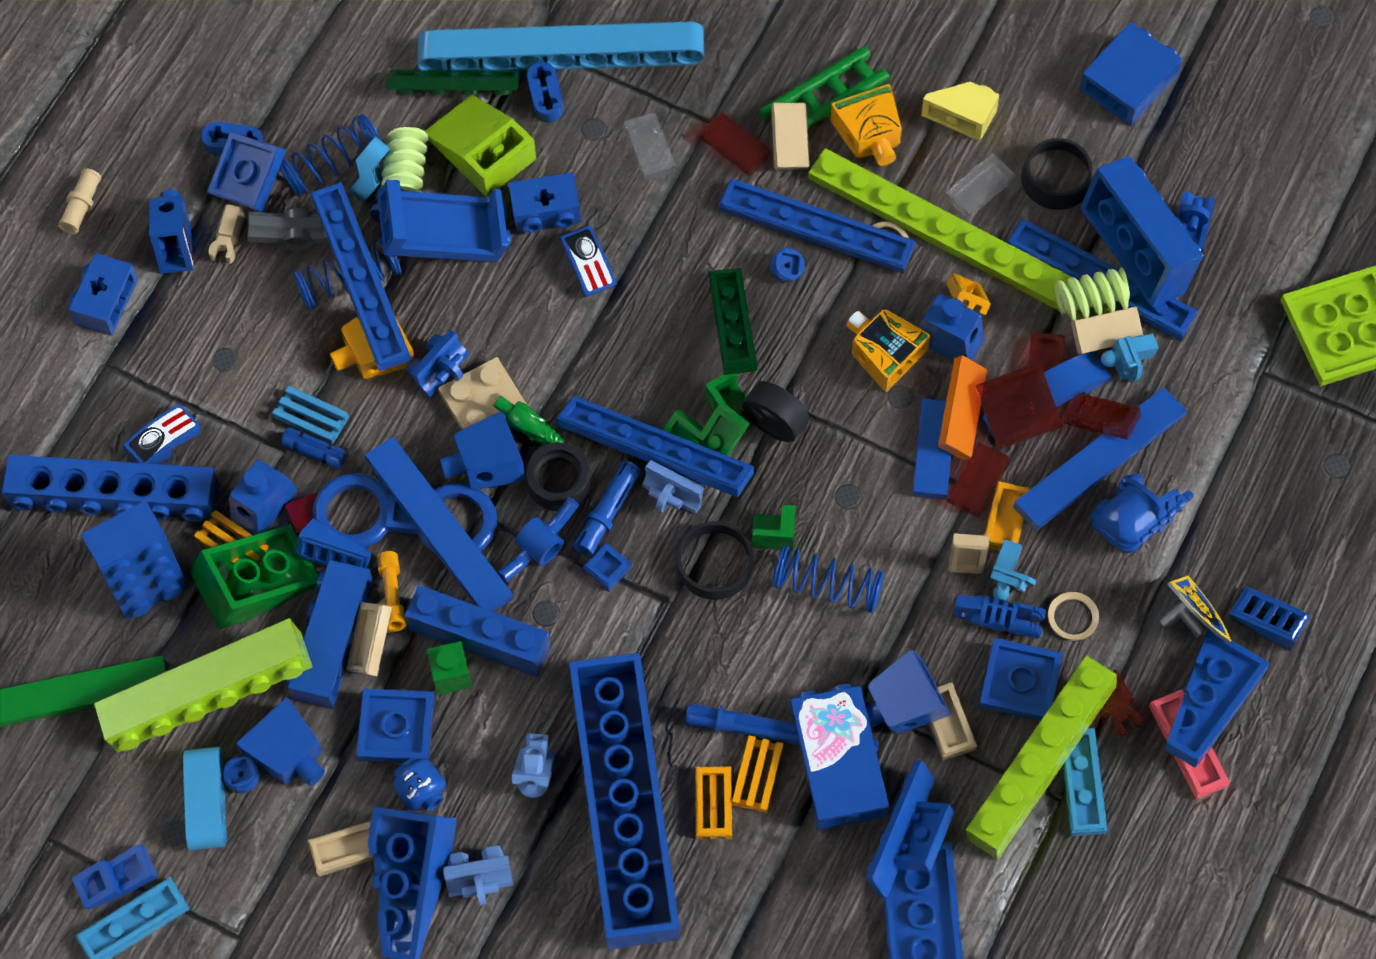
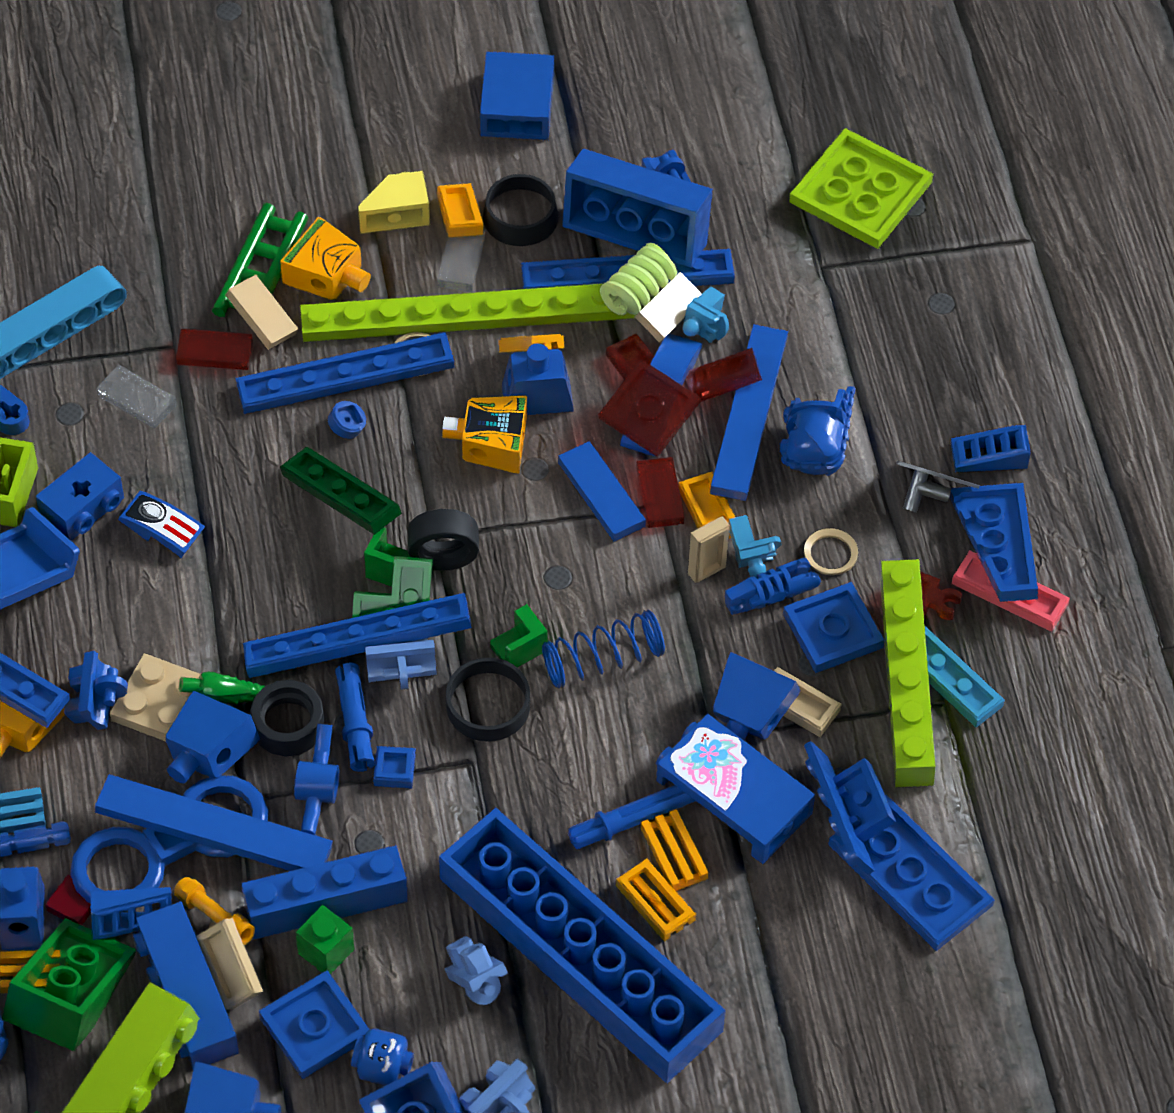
camera: 40 degrees left, 10 degrees down
orange tile [938,355,987,461] -> none
none -> light orange tile [437,183,483,237]

